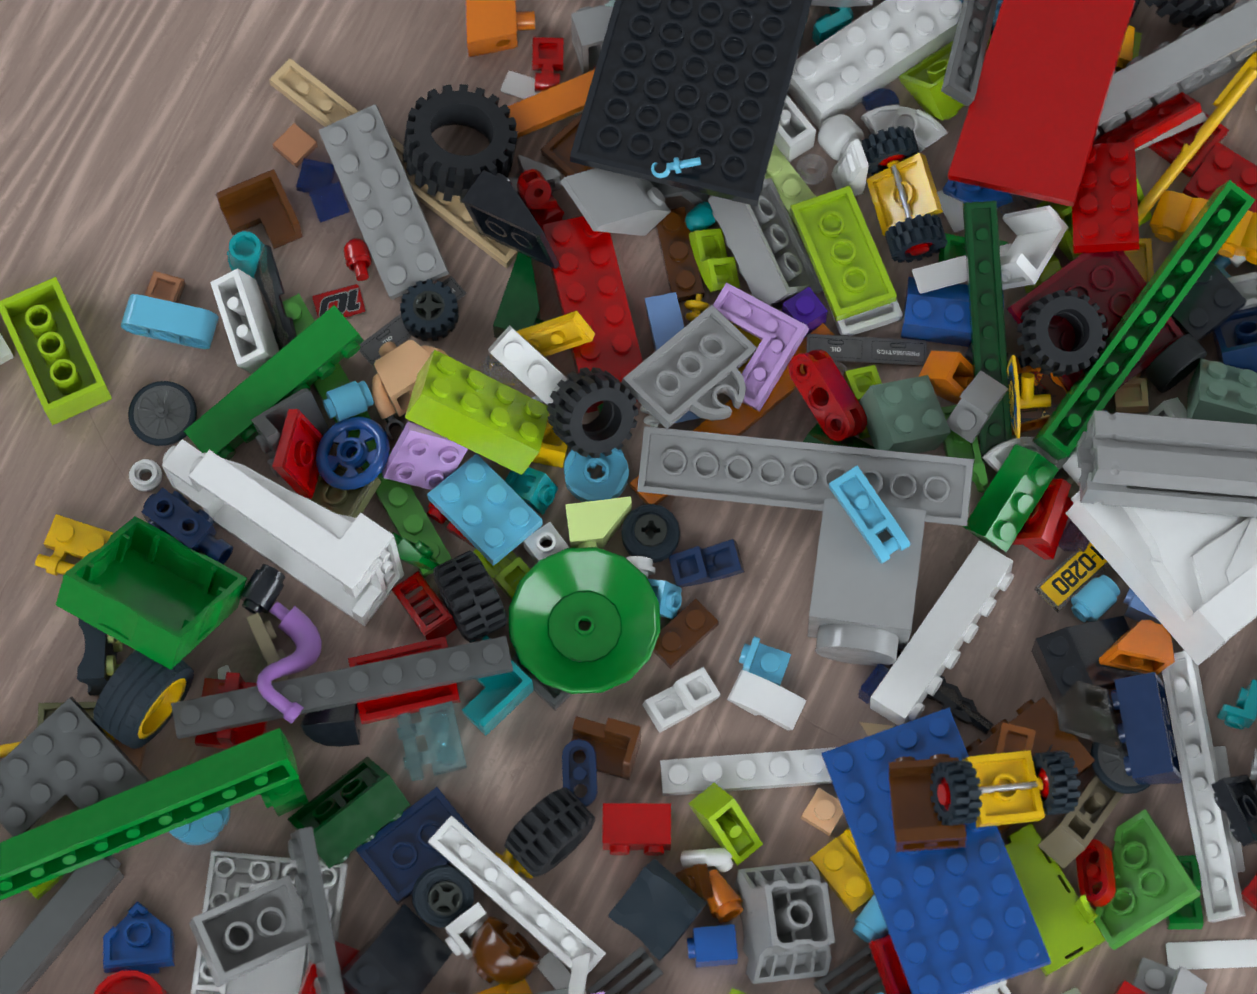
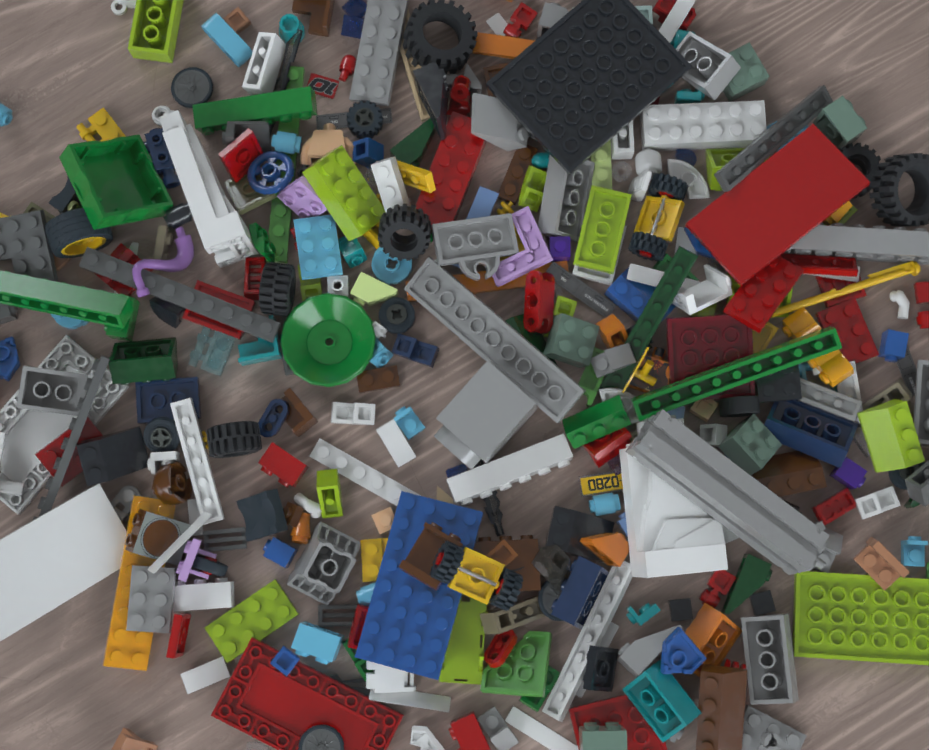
camera: 35 degrees right, 10 degrees up
medium azure hand [651,157,701,178] -> none
medium azure plate [829,465,910,564] -> none
black tyre [1017,290,1108,377] -> none
none -> blue brick [353,137,384,169]

